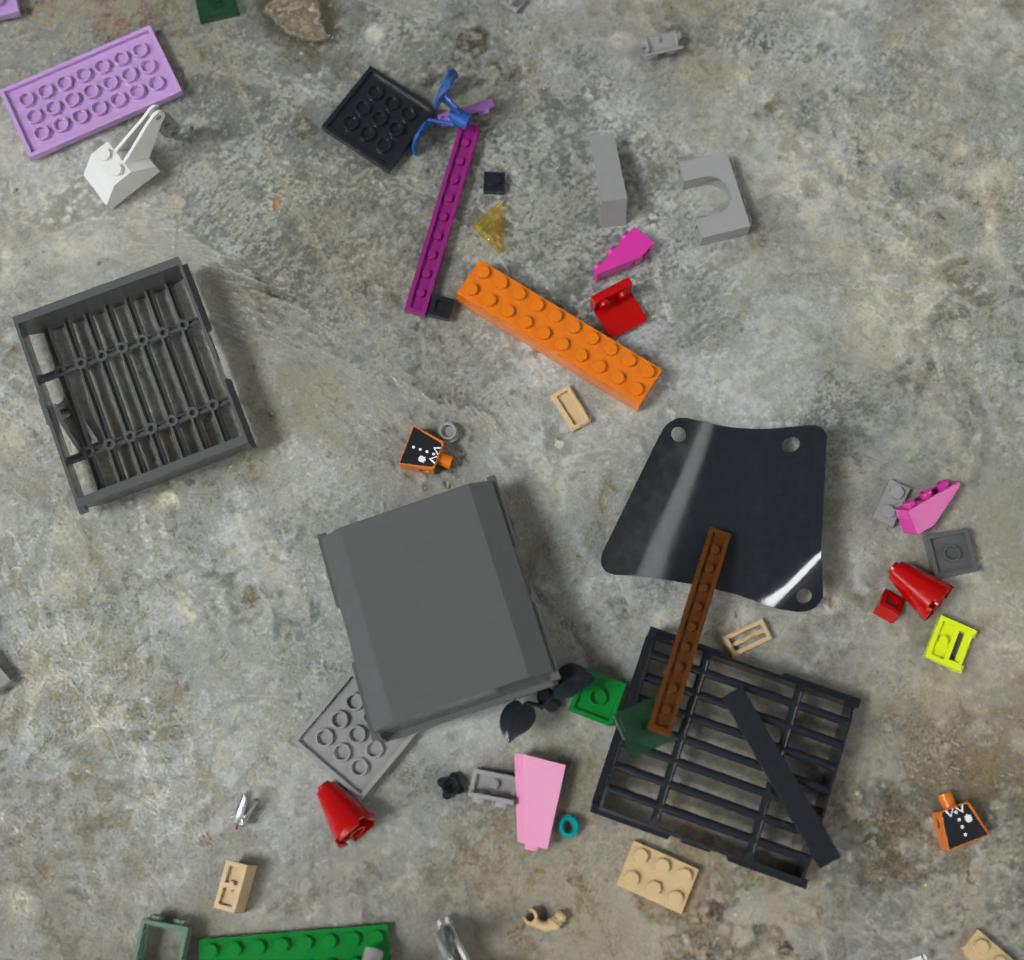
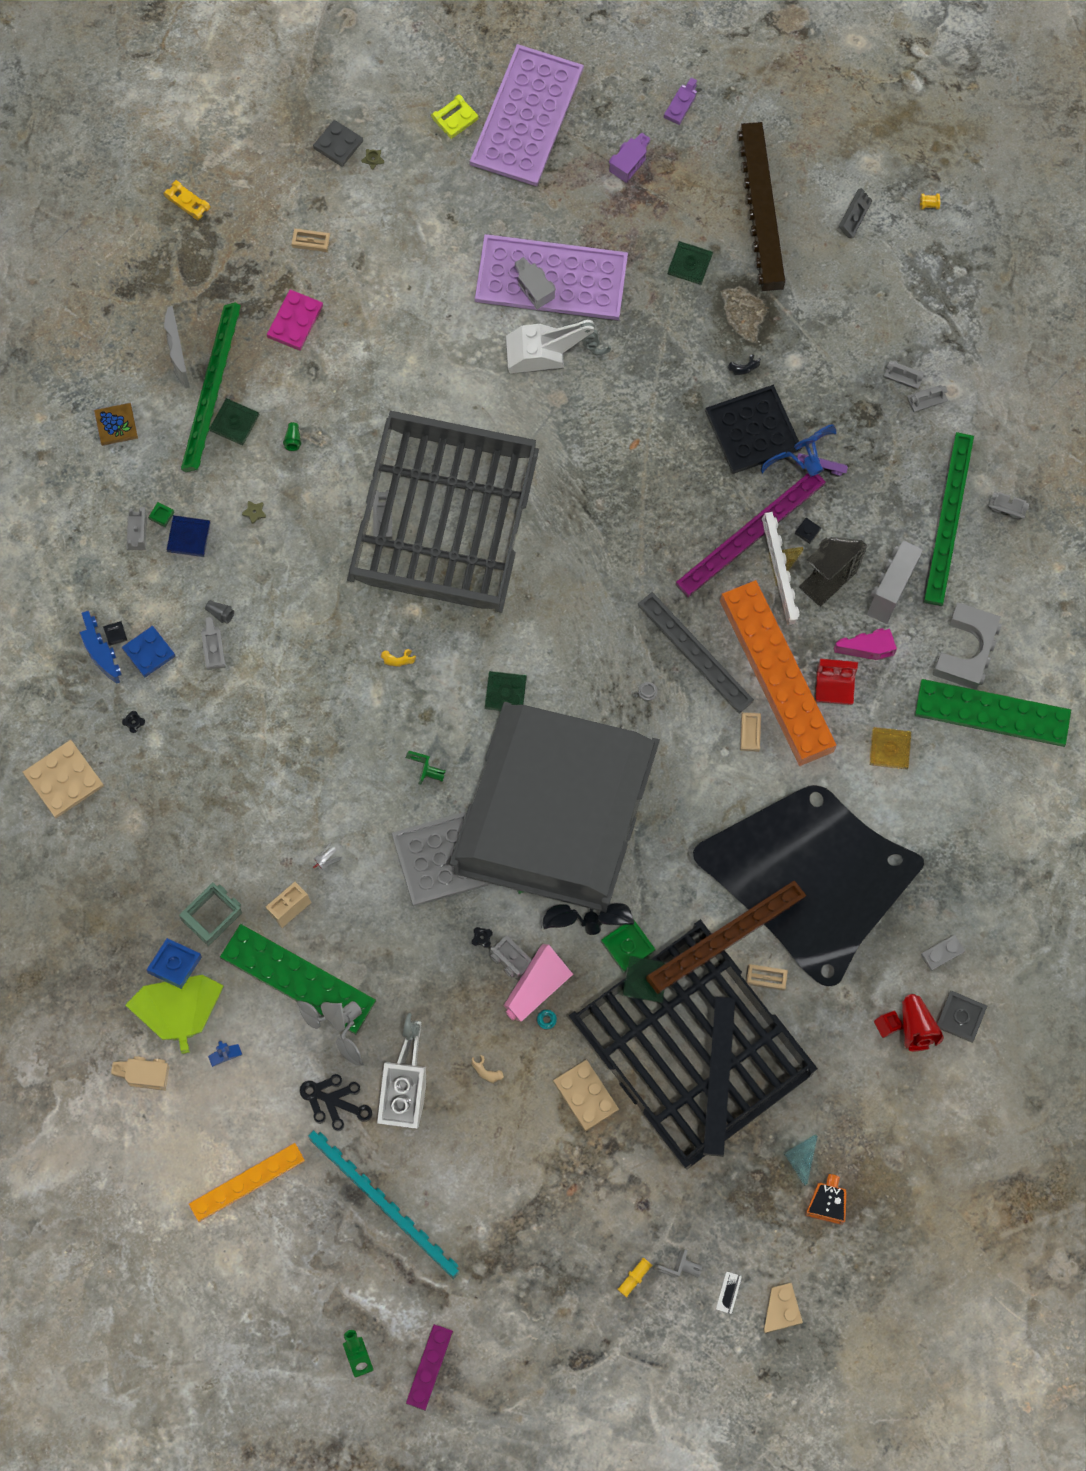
camera: 30 degrees right, 5 degrees down
red cone [316,781,377,848] -> none
torso [398,426,454,475] -> none
black plate [428,294,455,322] -> none
dark pink slope [895,479,961,535] -> none
neon yellow plate [923,615,977,674] -> none
none -> yellow piece [381,649,416,667]
none -> green bracket [405,751,446,785]
none -> clear green plate [485,671,527,711]
none -> light grey hinge [515,257,556,309]
none -> dark grey plate [638,592,754,714]
none -> black piece [728,354,761,375]
none -> white plate [762,512,799,625]
none -> clear light blue tile [784,1134,818,1186]
none -> clear smoke windscreen [799,537,868,607]
none -> clear yellow plate [870,727,911,770]
none -> green plate [915,679,1072,747]
none -> green plate [924,432,974,606]

